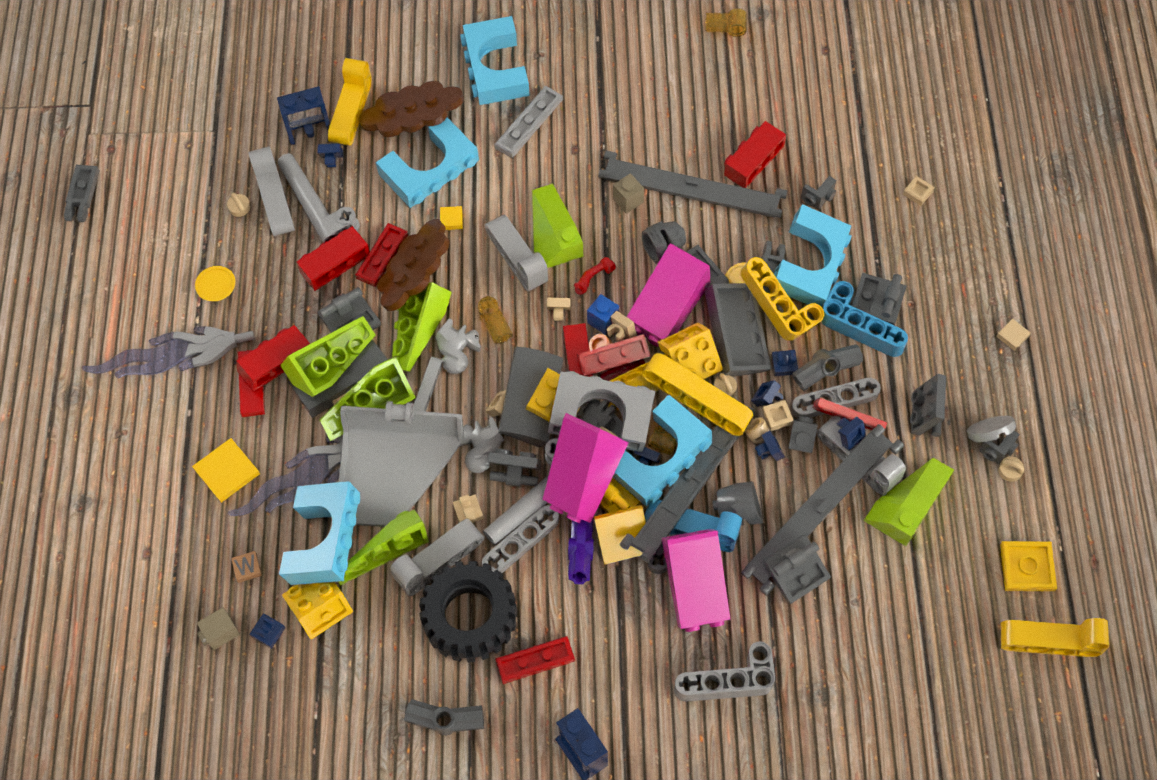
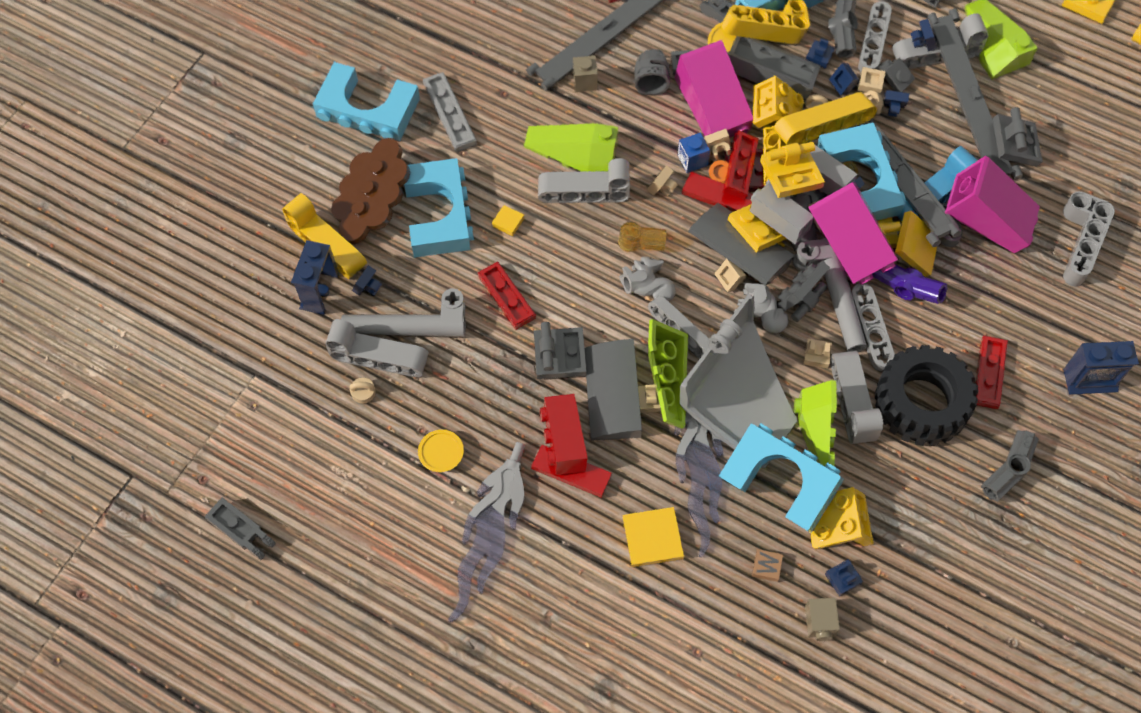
camera: 60 degrees left, 0 degrees up
lime wedge [280,316,376,397] -> none
red brick [296,226,370,291] -> none
reddish brown plate [377,219,450,312] -> none
lime wedge [392,282,452,372] -> none
red piece [574,257,616,295] -> none
dark grey helmet [713,481,763,526] -> none
tile [812,398,887,431] -> none
none -> yellow plate [760,142,825,198]

